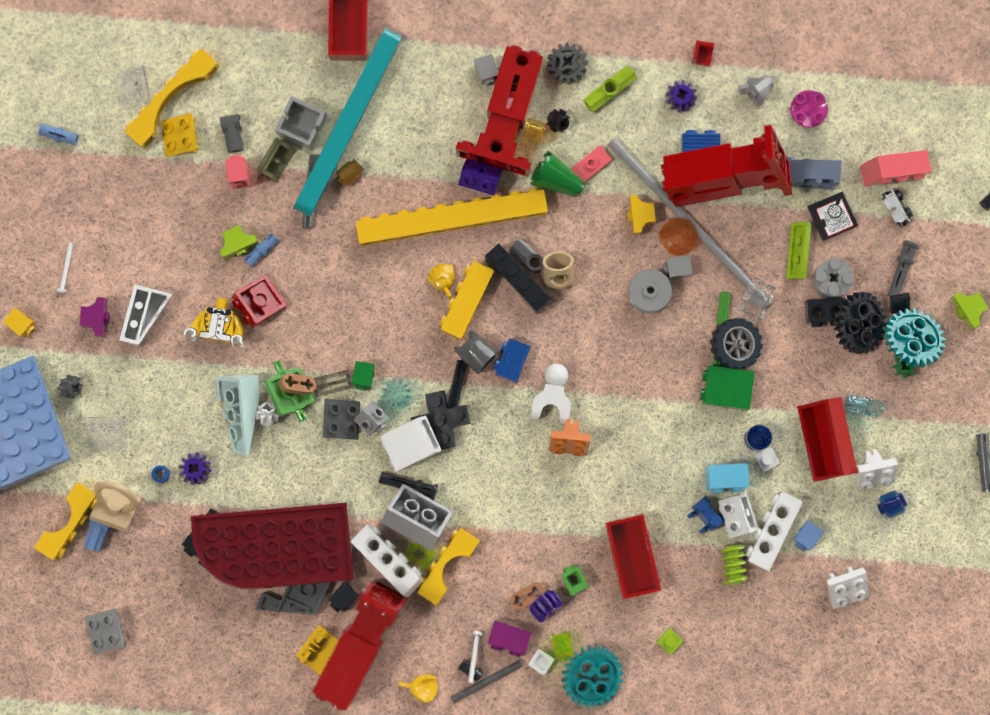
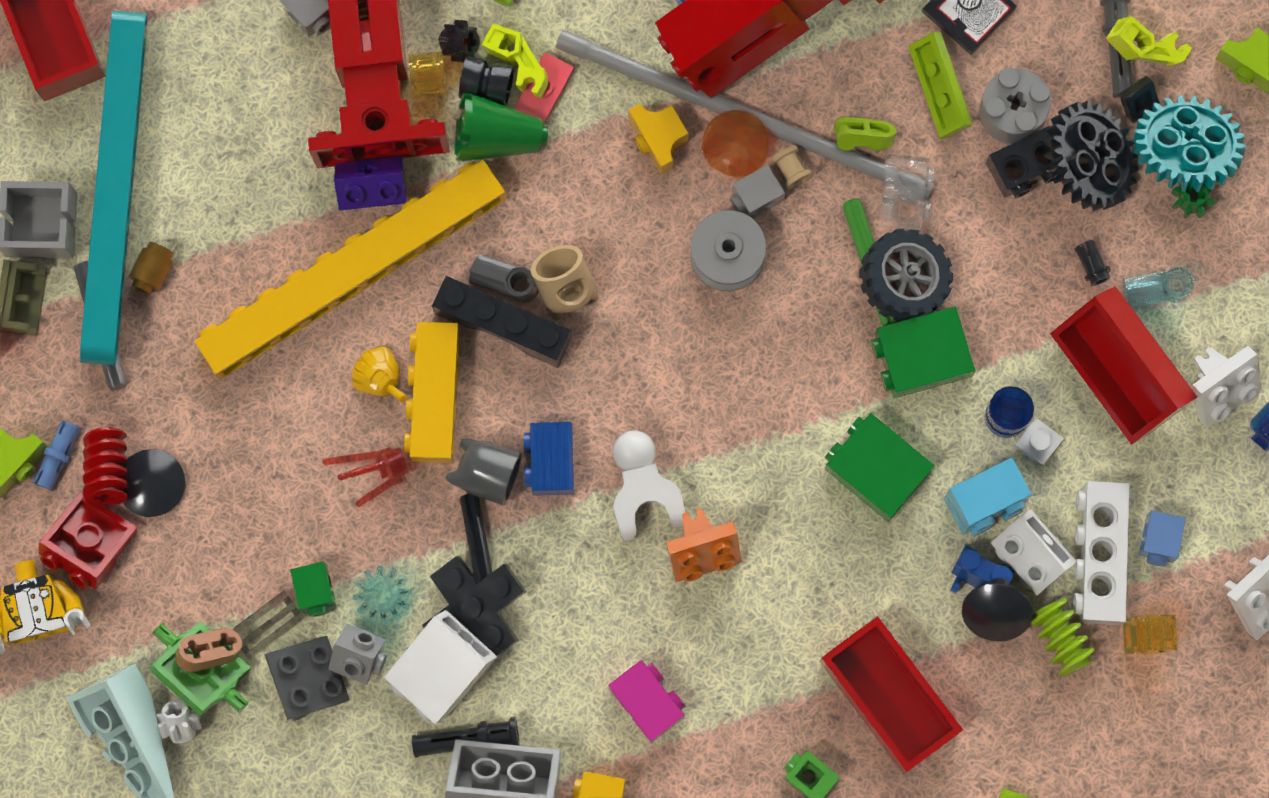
camera: 20 degrees left, 5 degrees down
none -> red piece [83,427,127,505]
none -> black dish [122,449,186,518]
none -> clear red plant [322,447,409,507]
none -> black wheel [458,56,514,107]
none -> neon yellow piece [481,24,548,99]
none -> dark pink piece [608,659,686,743]
none -> tan bush [770,145,813,190]
none -> green brick [824,413,935,522]
none -> lime plate [834,116,897,151]
none -> black dish [962,578,1033,642]
none -> black pin [1074,240,1111,286]
none -> neon yellow piece [1106,16,1192,66]
none -> clear yellow brick [1123,614,1178,655]

